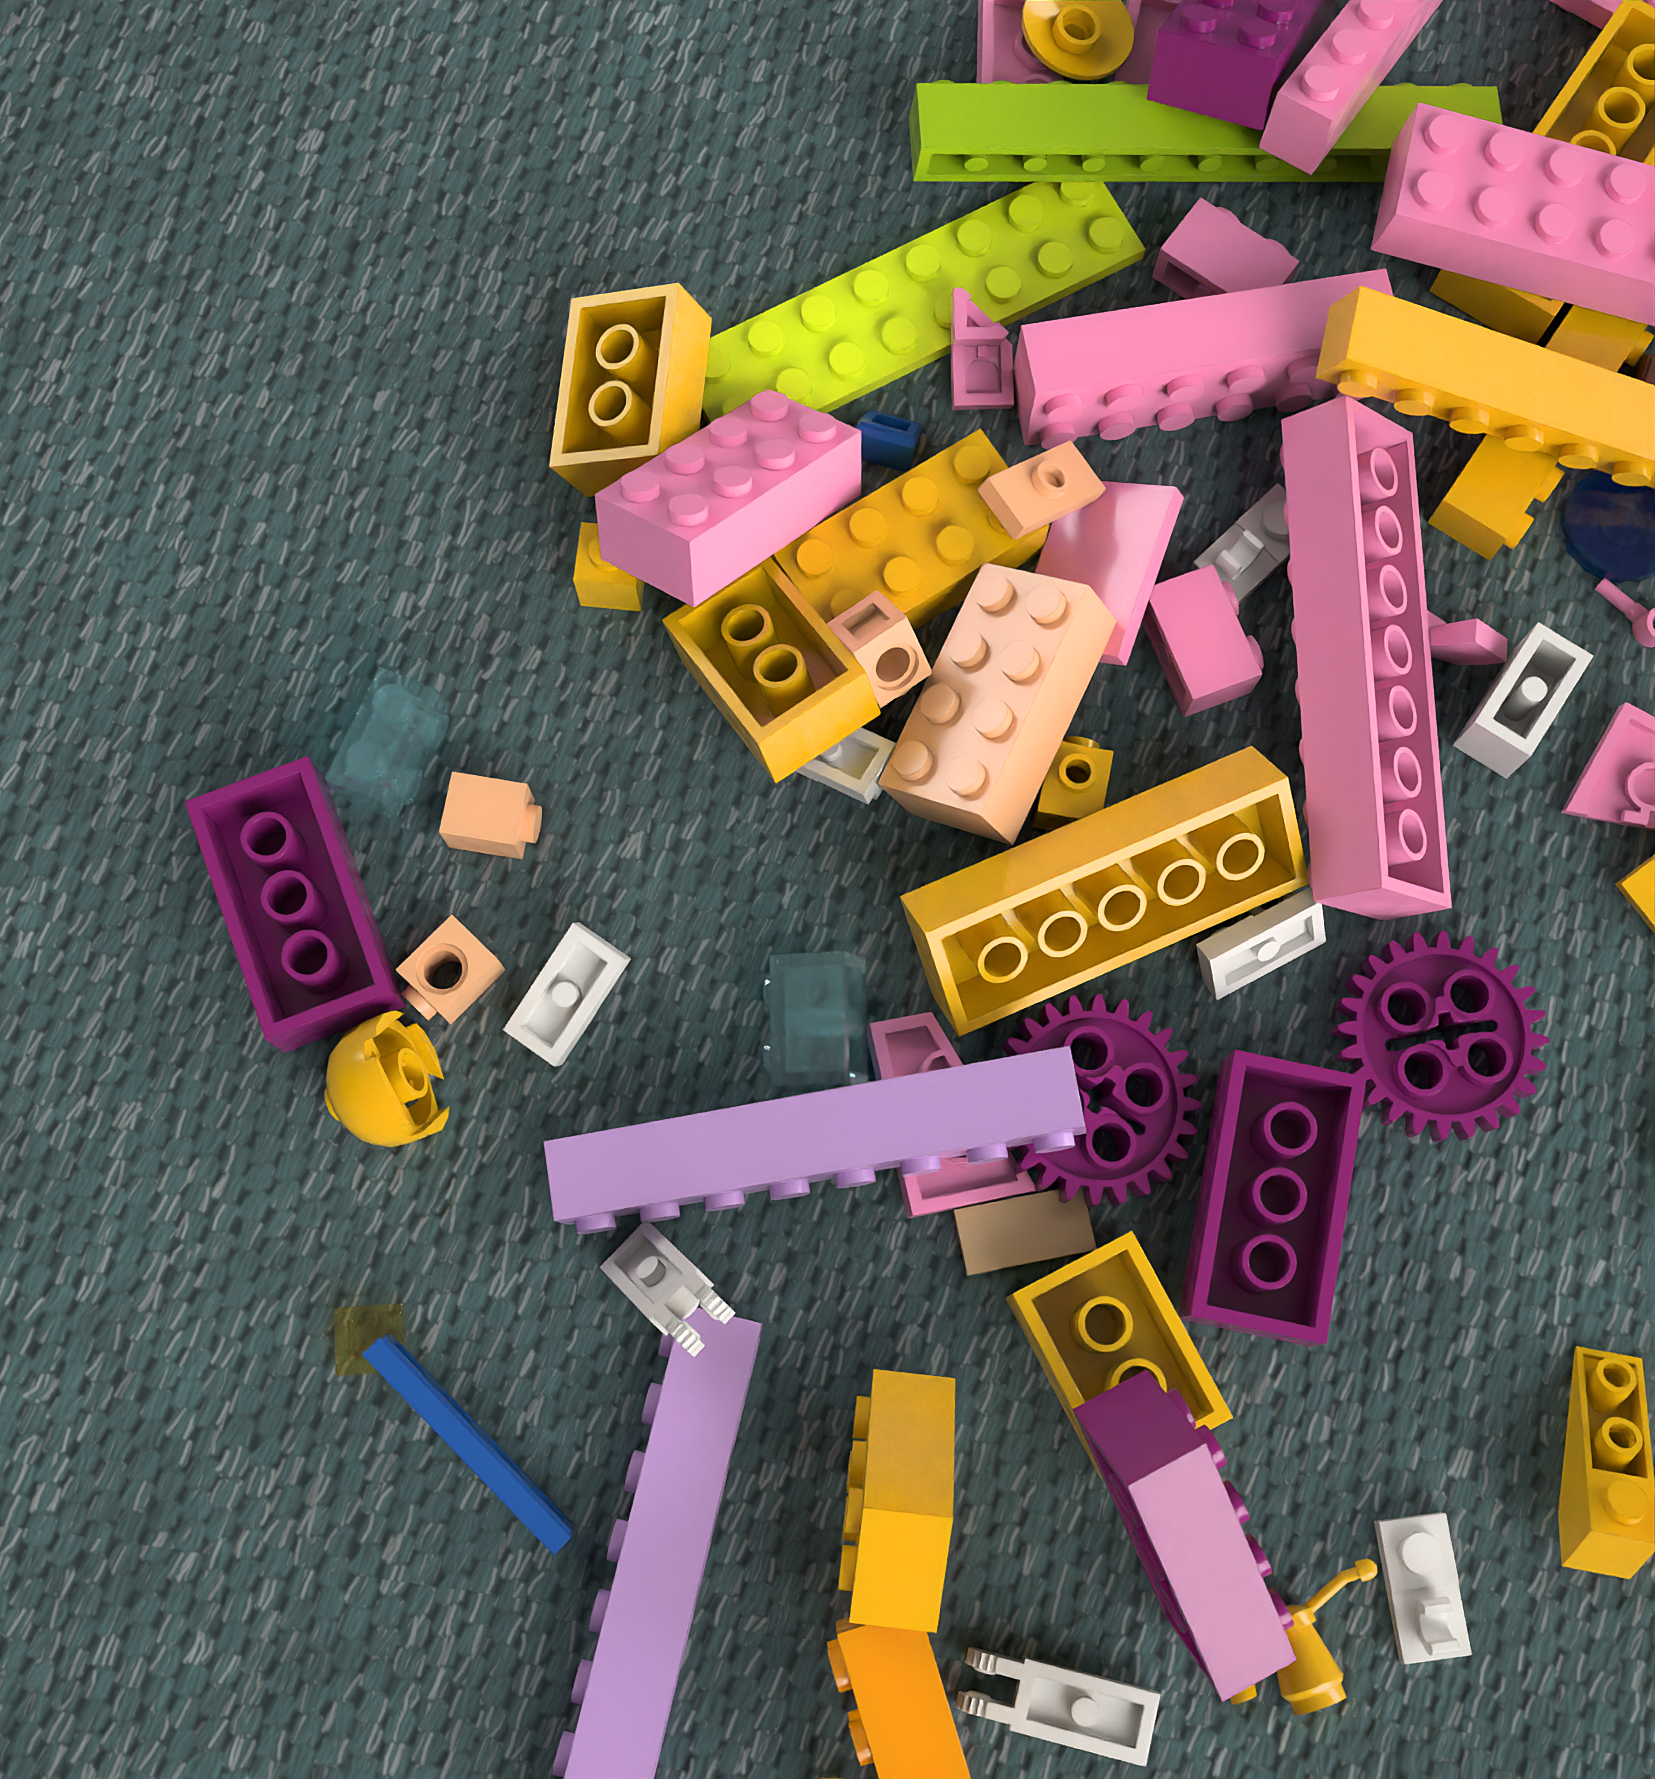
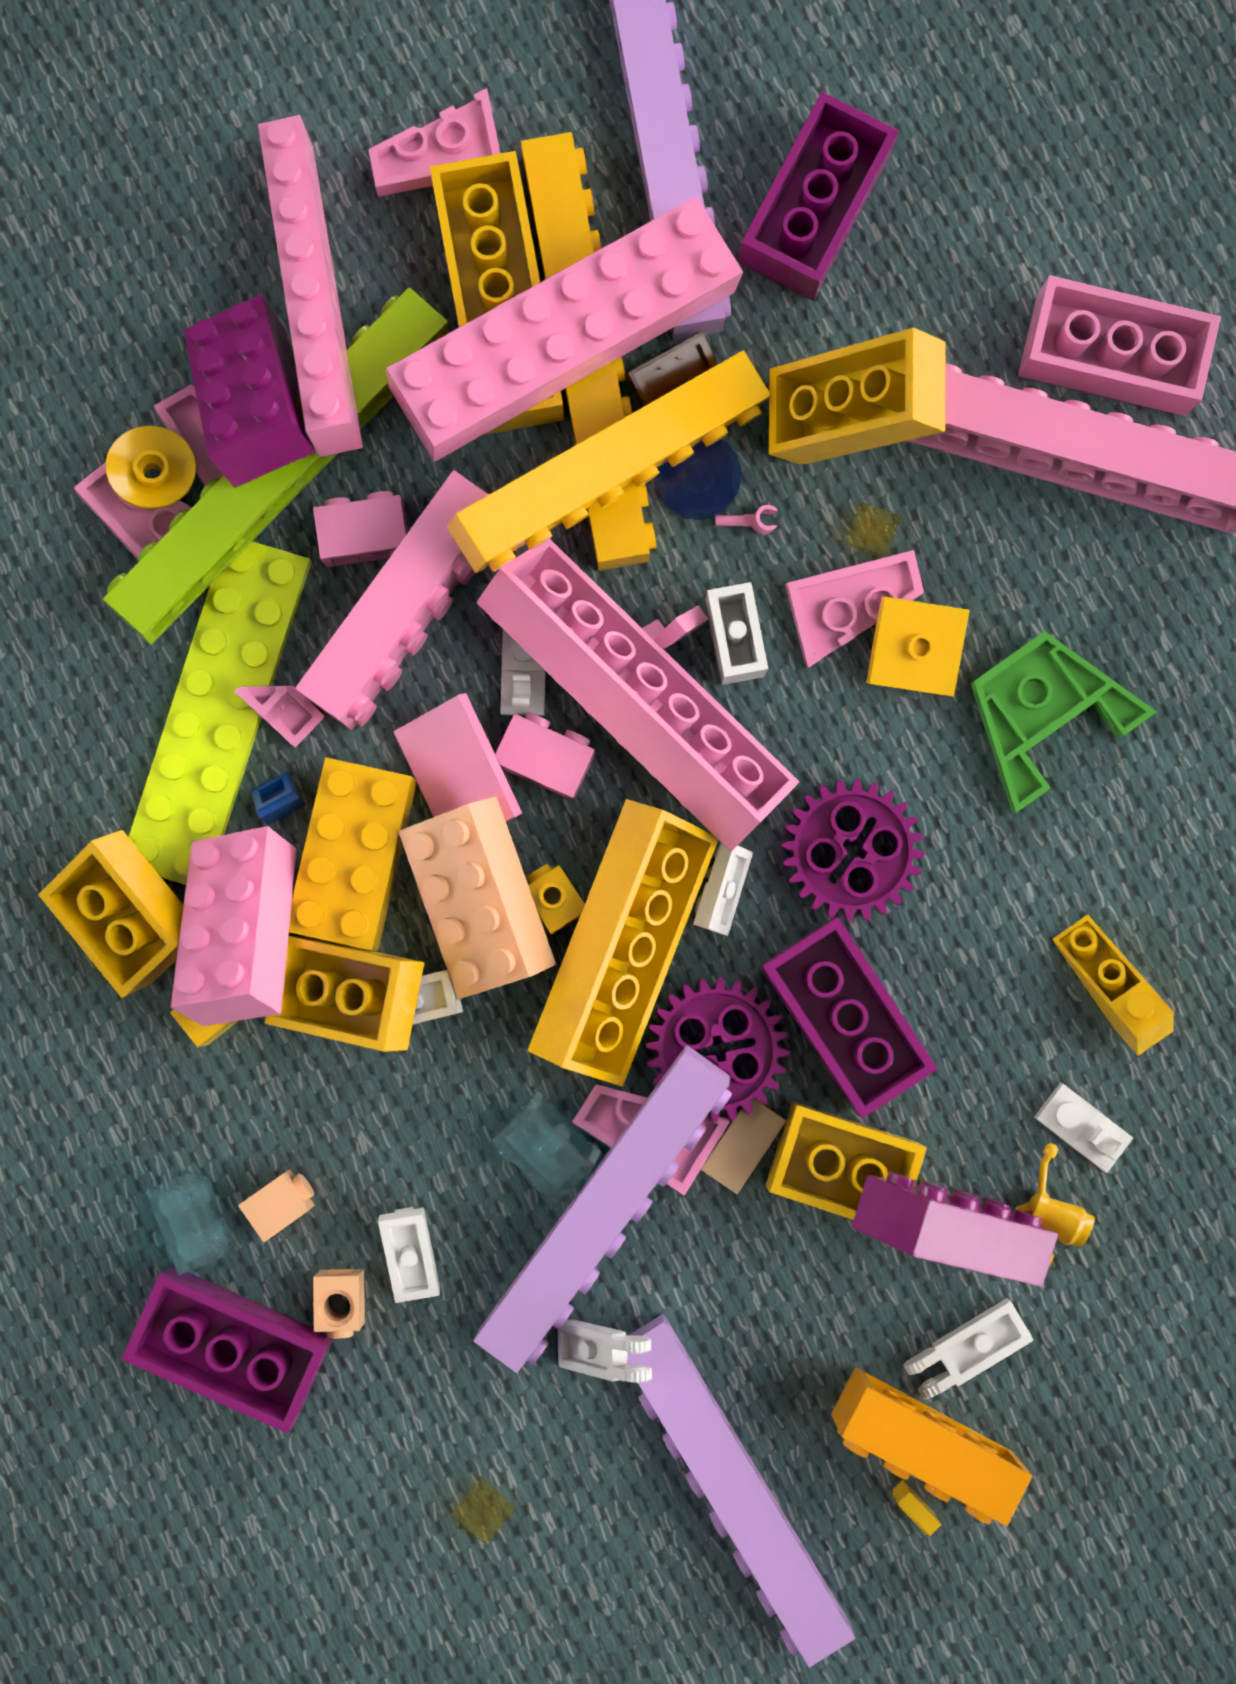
camera: 45 degrees left, 10 degrees up
yellow cylinder [324,1010,449,1147] -> none
blue tile [362,1334,573,1555] -> none
light nougat brick [827,590,933,708] -> none
yellow brick [838,1369,955,1633] -> none
light nougat plate [977,440,1106,541] -> none

